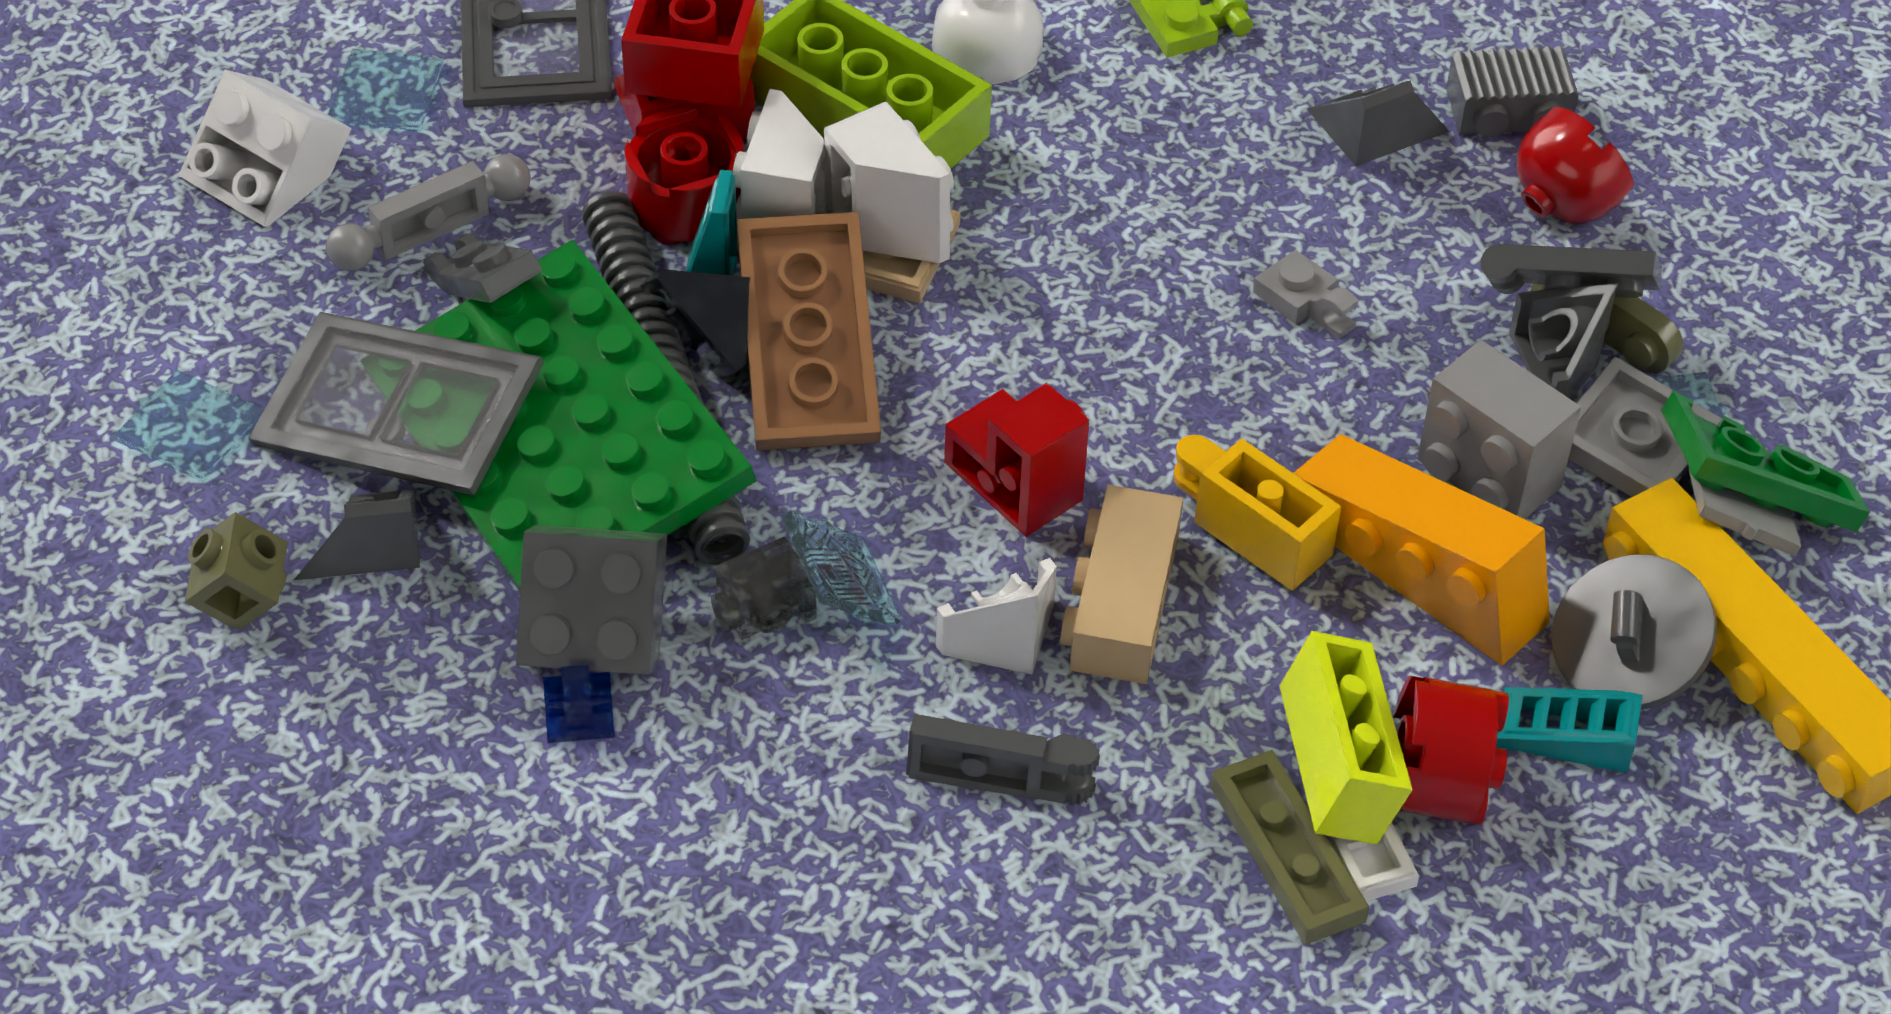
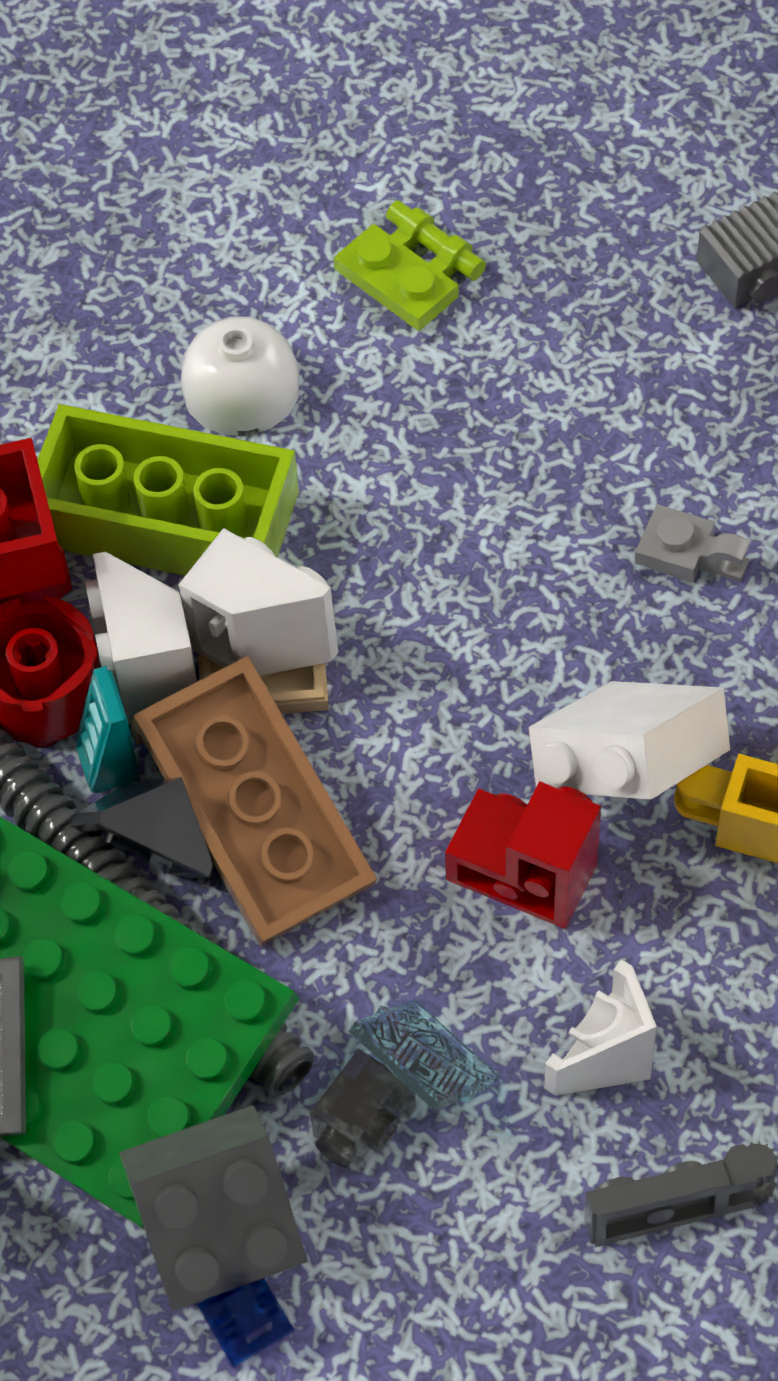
camera: 20 degrees left, 10 degrees up
tan brick [1060,484,1183,684] -> none
dark grey slope [1309,80,1449,166] -> none
none -> white brick [529,681,730,800]

